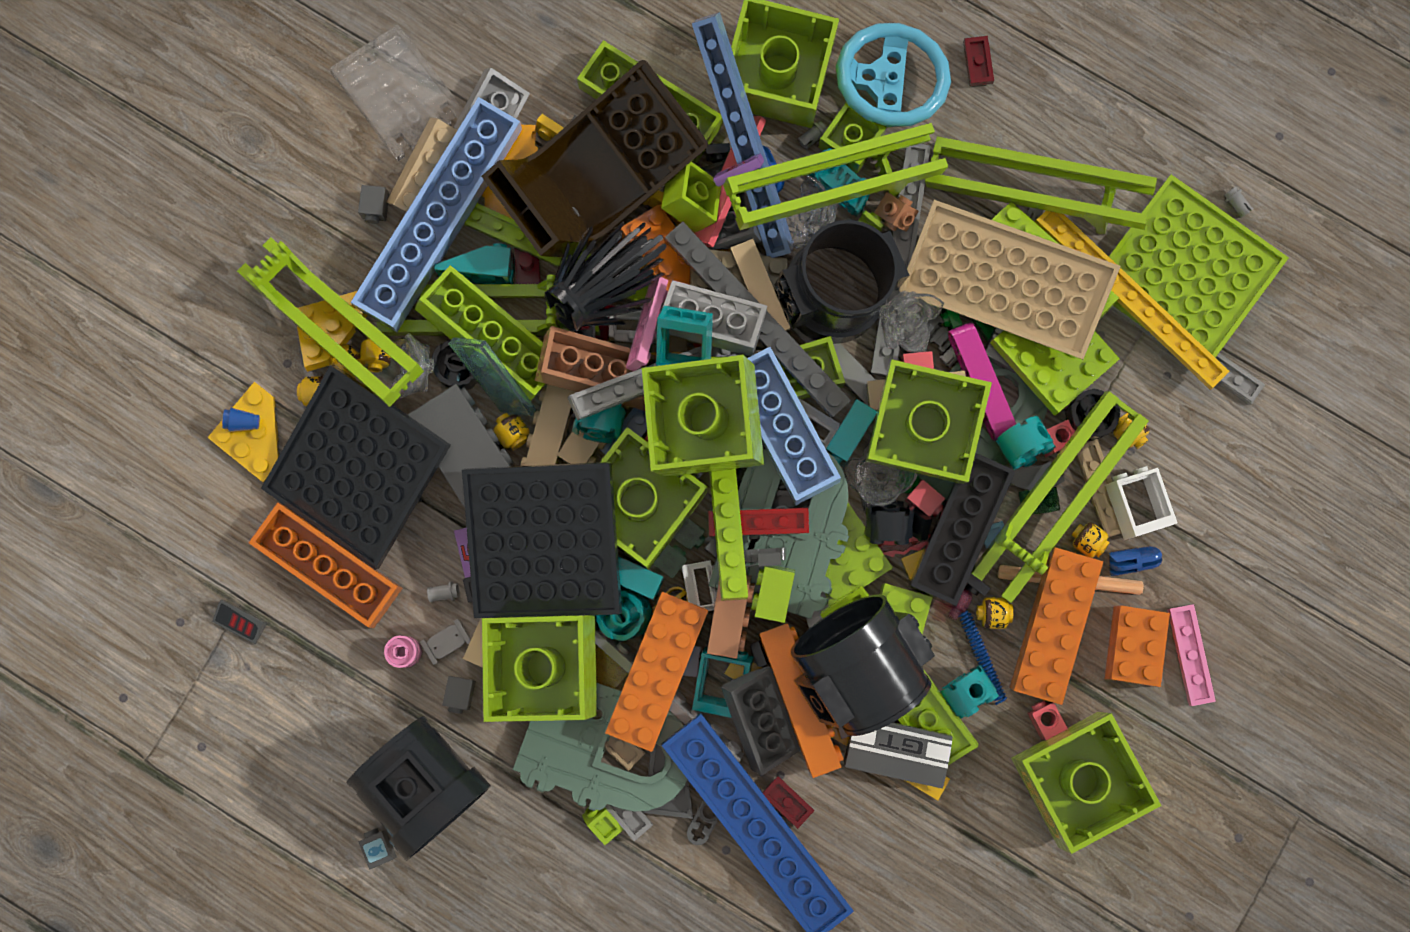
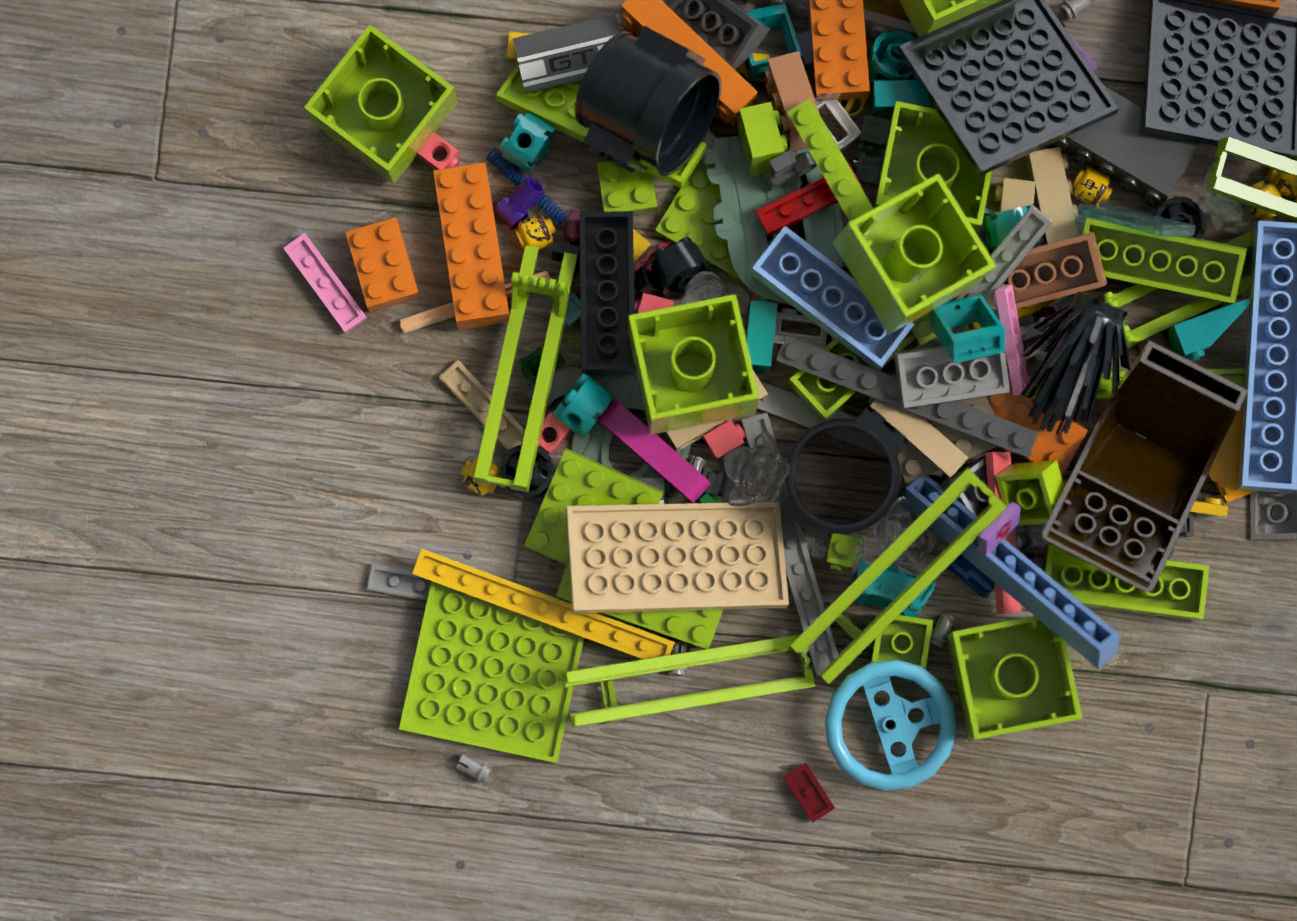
camera: 155 degrees right, 0 degrees up
nougat brick [874,192,919,232] -> none
yellow head [1072,522,1110,558] -> none
white window [1105,466,1177,540] -> none
blue arm [1109,547,1162,576] -> none
none -> dark purple piece [494,177,545,230]

